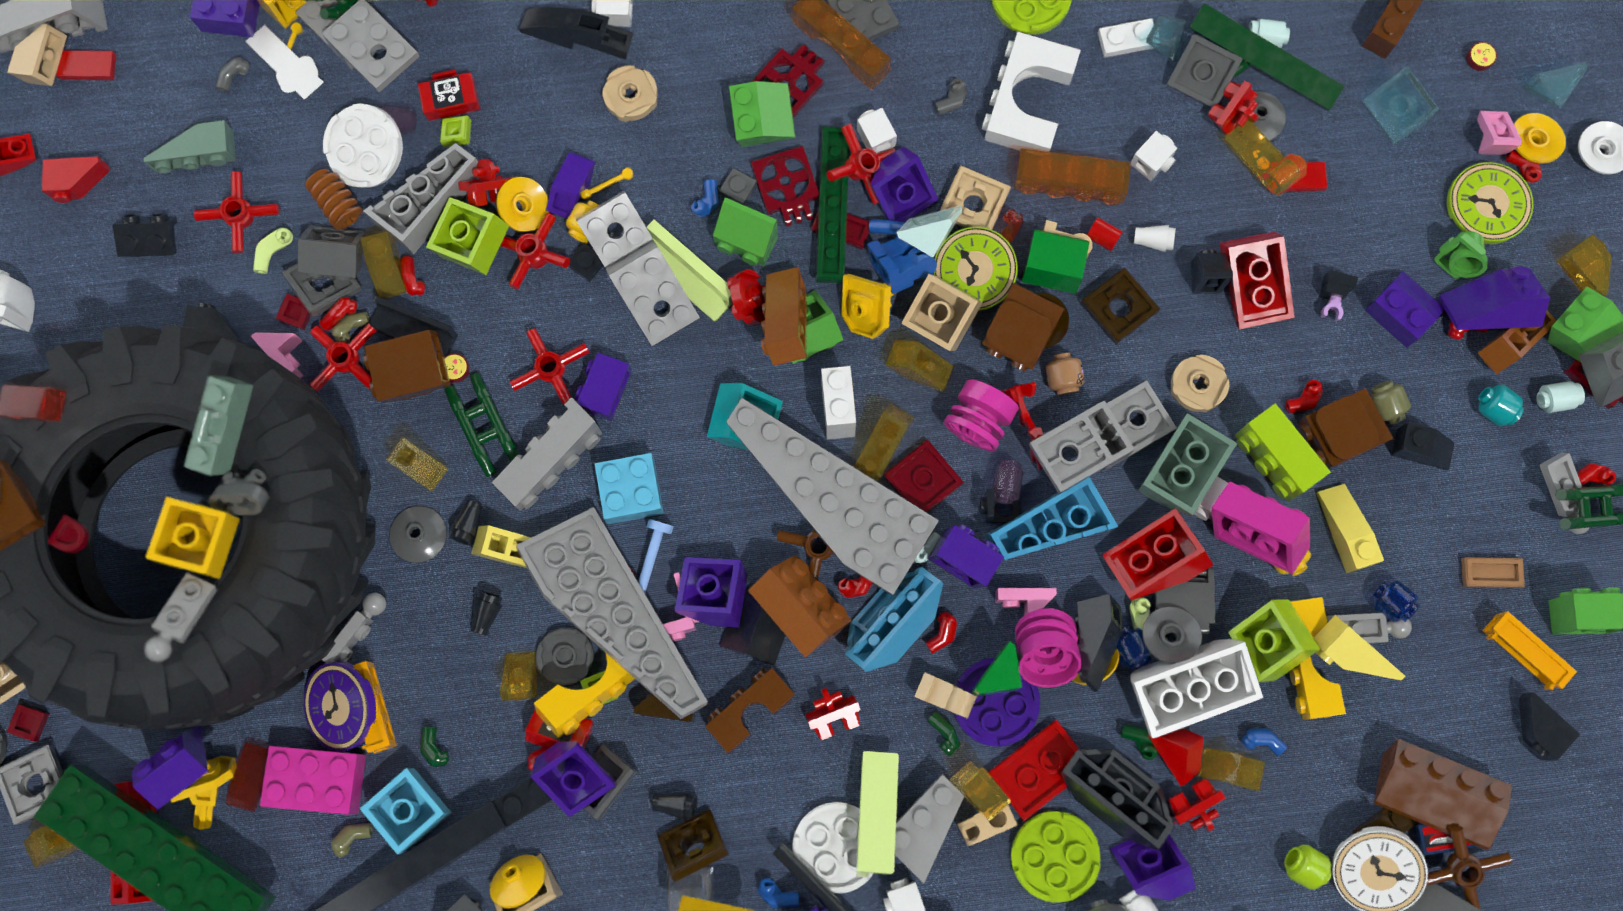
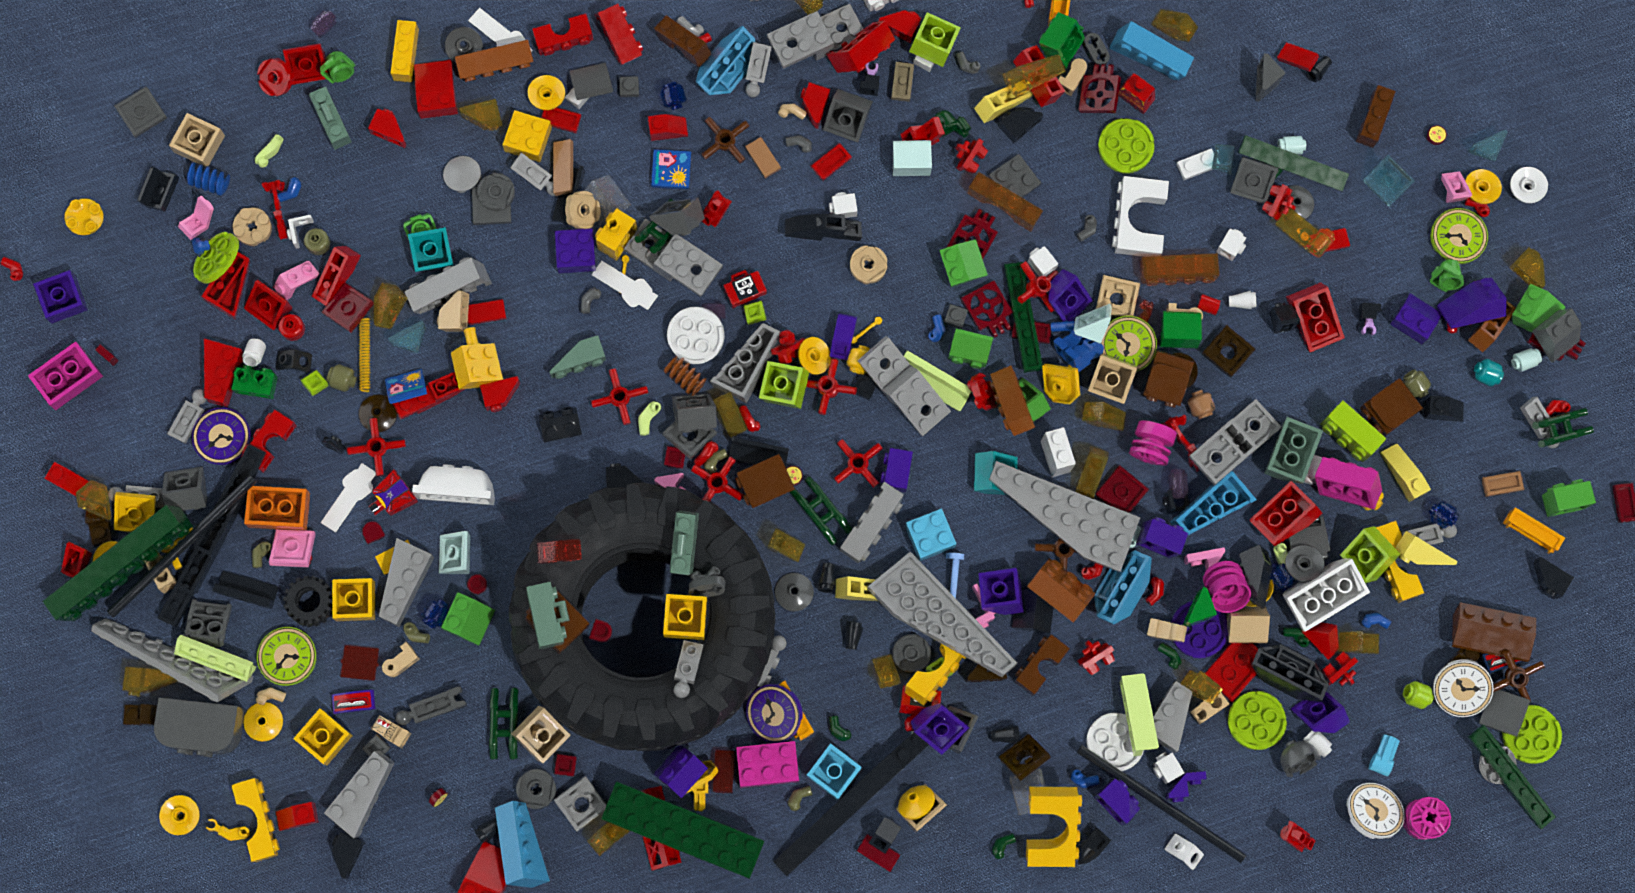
camera: 20 degrees left, 0 degrees up
tan plate [1171,355,1229,412] -> none
red arm [1285,380,1323,414] -> none
none -> yellow brick [451,327,503,389]
none -> tan slope [1226,606,1270,643]

